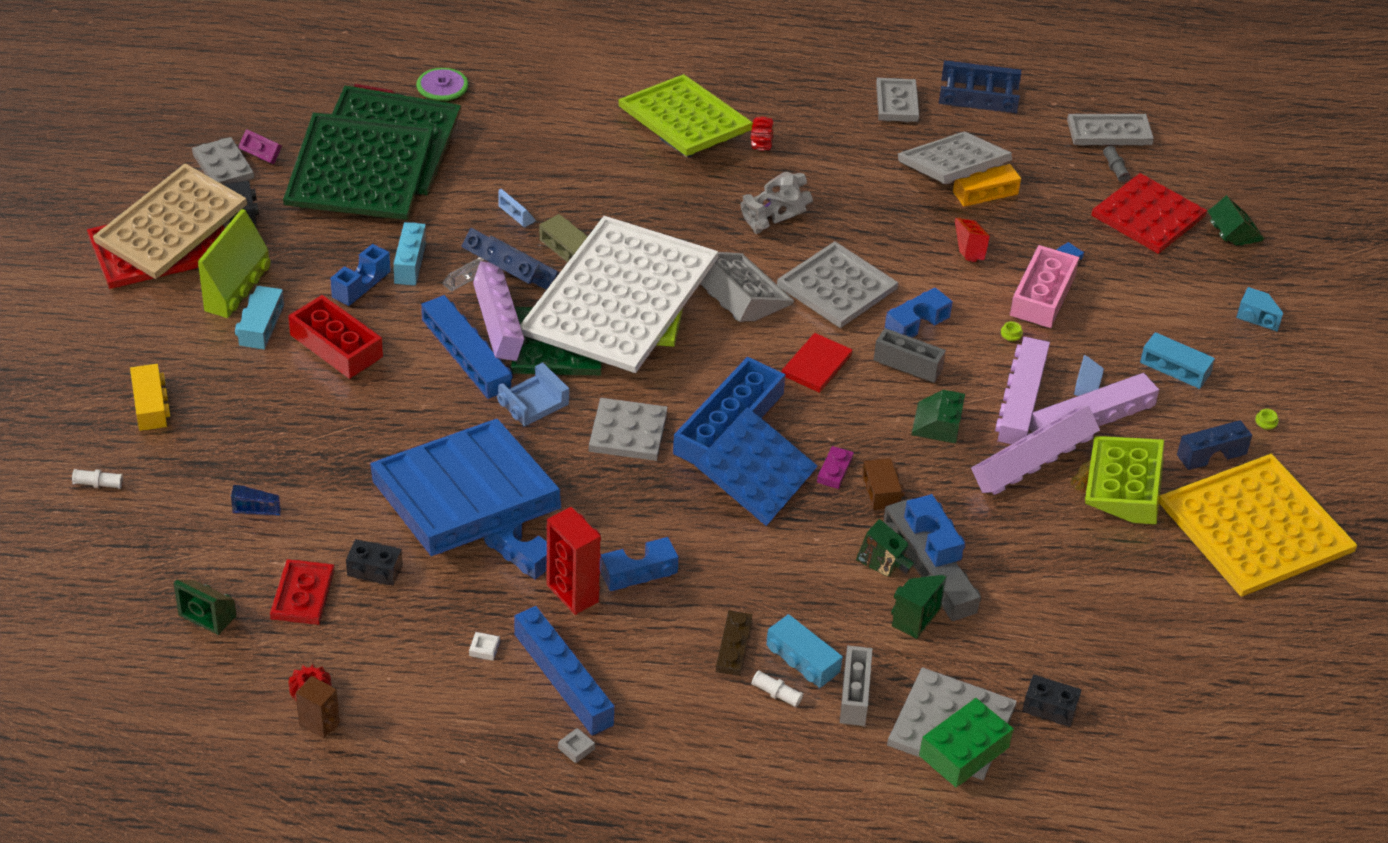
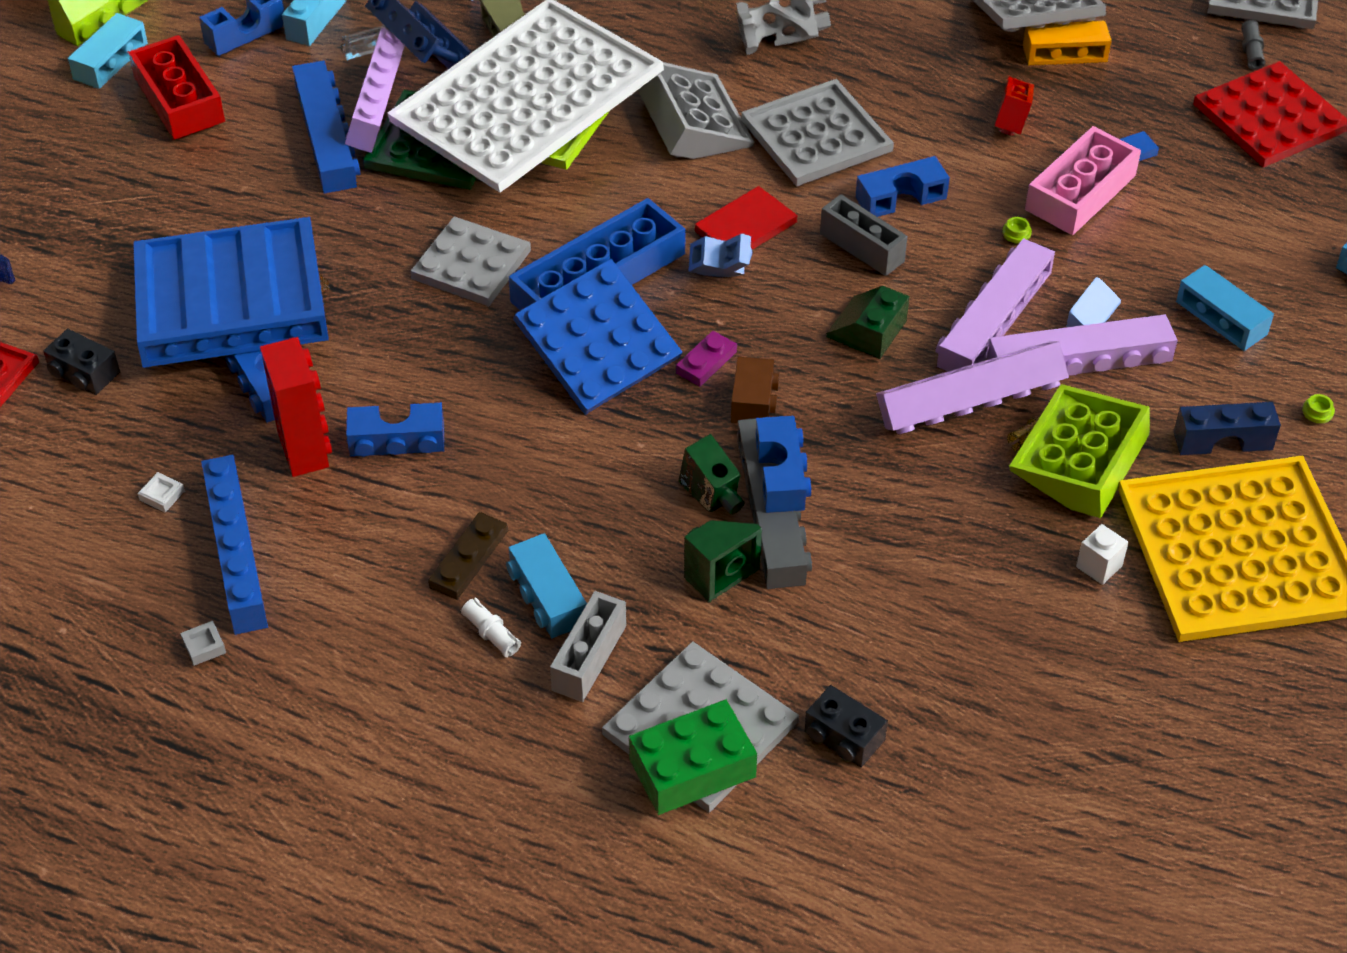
camera: 20 degrees right, 5 degrees up
medium blue panel [497,363,569,426] -> none
none -> medium blue brick [689,234,752,277]
none -> white brick [1076,524,1128,585]

